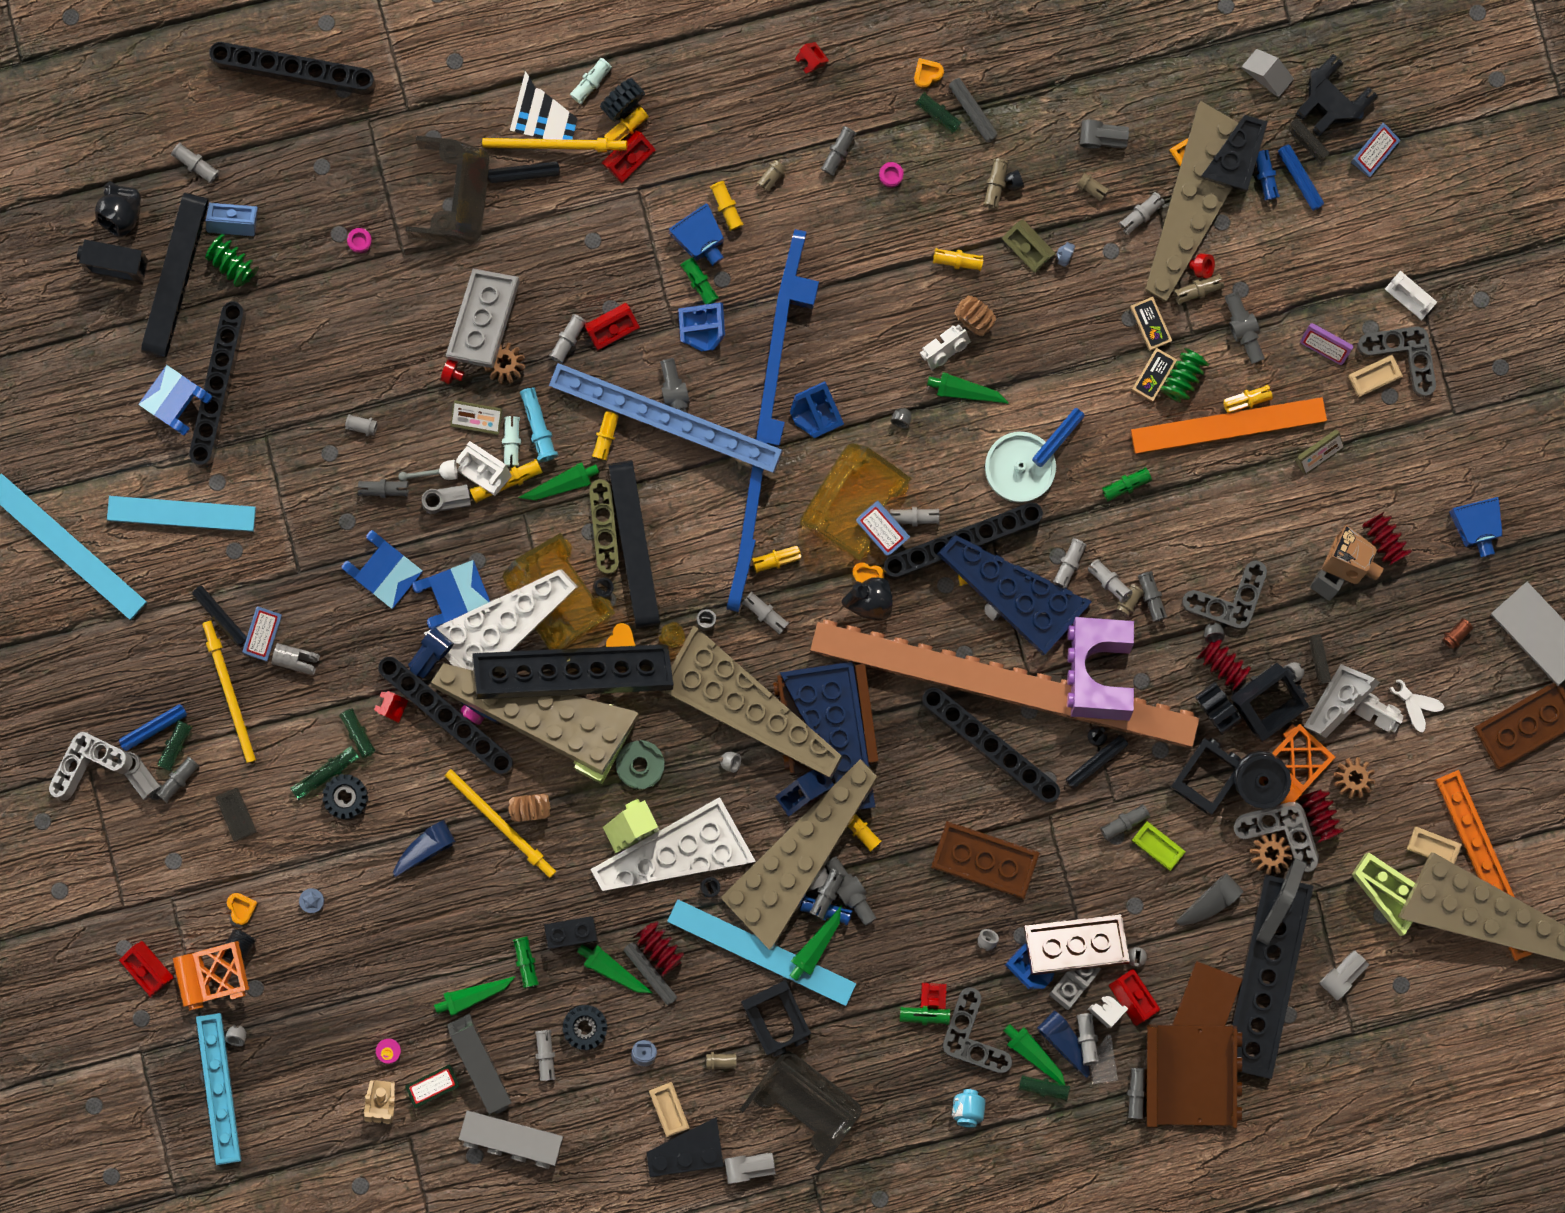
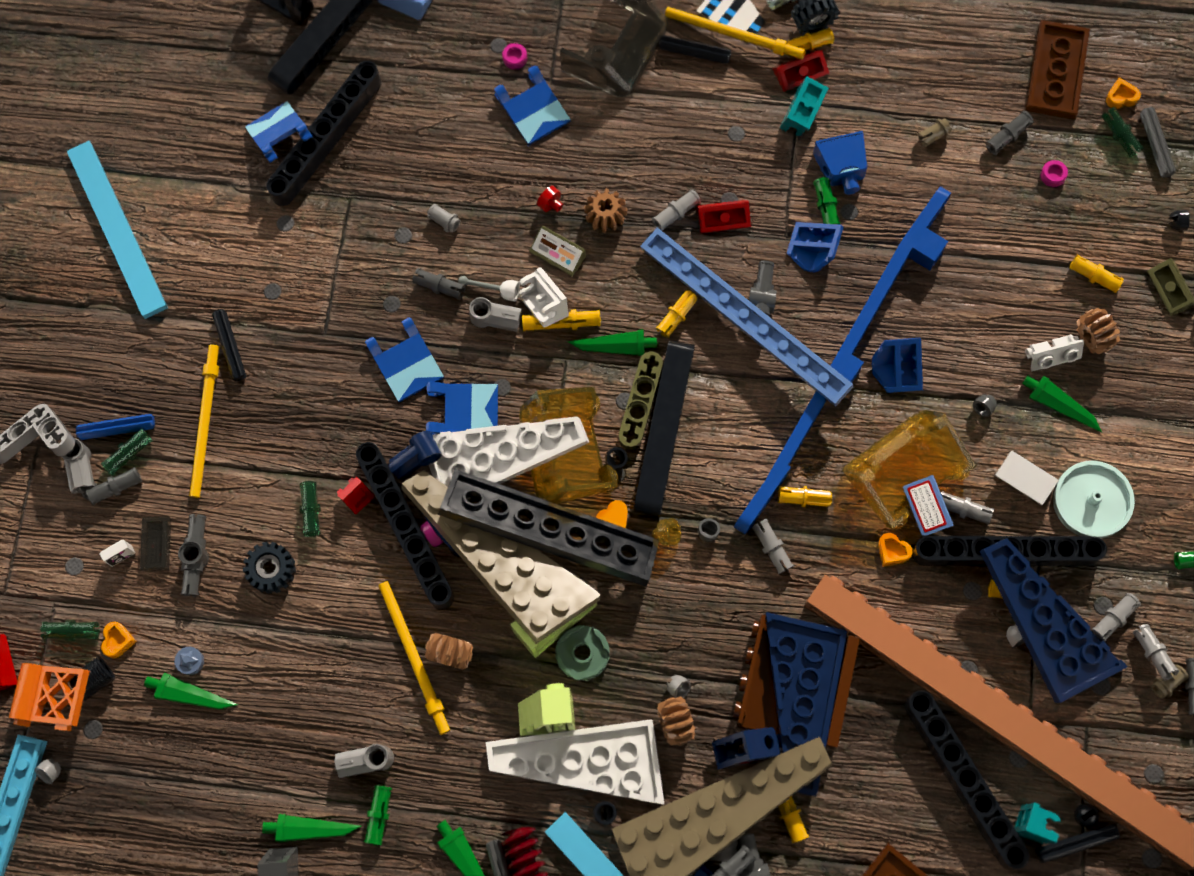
camera: 30 degrees right, 10 degrees down
medium azure tile [107,496,256,532] -> none
green piece [205,234,259,287] -> none
slope [242,606,282,661] -> none
light grey hinge [271,643,320,675] -> none
clear green pin [290,746,360,801] -> none
dark pink tile [376,1039,401,1064] -> none
dark blue piece [393,820,456,877] -> none
light grey tile [446,269,520,368] -> none
light aqua pin [502,416,521,467] -> none
medium azure pin [520,388,559,462] -> none
black brick [544,916,598,950] -> none
dark tan wing [662,626,843,779] -> none
yellow pin [710,181,744,231] -> none
red tile [795,42,829,74] -> none
black piece [841,577,893,620] -> none
dark tan pin [983,158,1009,209] -> none
blue axle [1032,408,1085,467] -> none
arch [1067,617,1134,721] -> none
none -> clear green pin [40,619,100,641]
none -> white tile [100,540,136,567]
none -> green bar [144,673,239,710]
none -> dark grey pin [178,514,209,597]
none -> light grey piece [334,744,394,778]
none -> blue flag [494,66,571,146]
none -> medium nougat gear [657,697,695,746]
none -> teal hinge [780,76,829,136]
none -> white hinge [995,451,1059,506]
none -> teal hinge [1014,802,1060,845]
none -> reddish brown tile [1025,20,1090,120]

